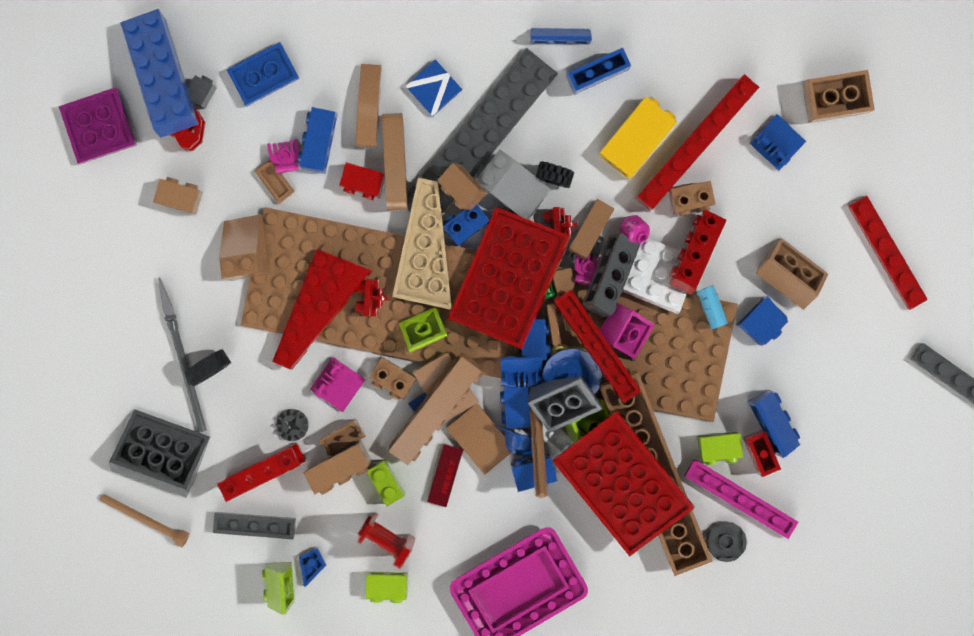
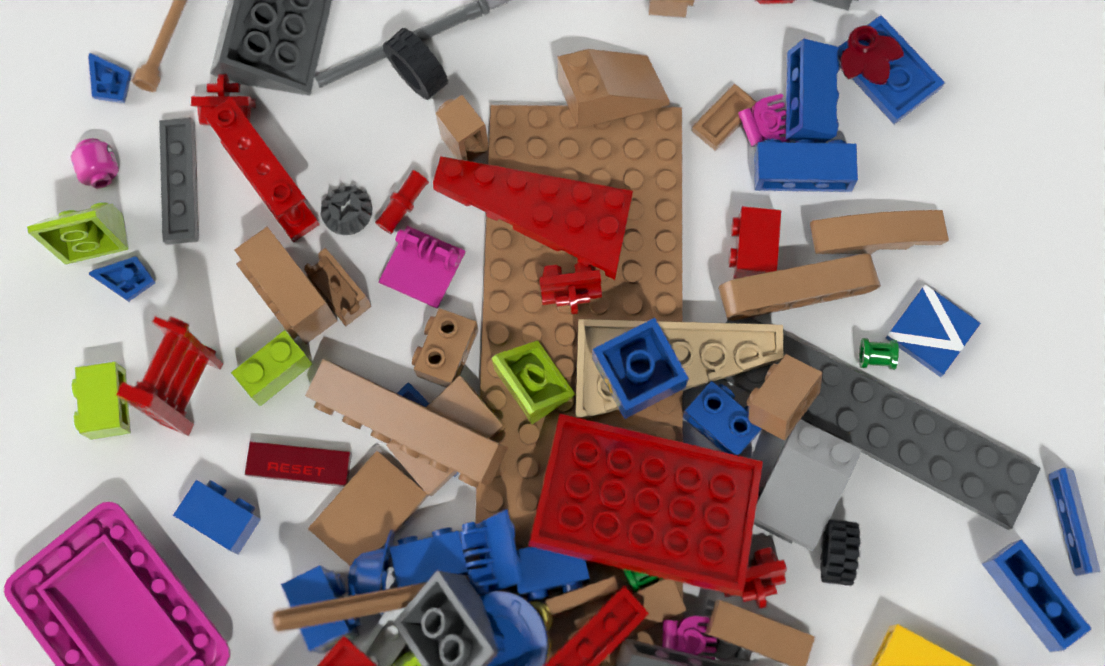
camera: 80 degrees right, 15 degrees down
none -> dark pink head [70,138,119,189]
none -> blue piece [88,53,132,103]
none -> blue brick [173,480,261,555]
none -> red hips [191,74,256,126]
none -> red pin [375,170,429,234]
none -> medium nougat brick [435,95,489,162]
none -> blue brick [592,318,689,419]
none -> blue brick [786,38,839,143]
none -> dark red plate [840,25,904,85]
none -> green bush [859,338,899,370]

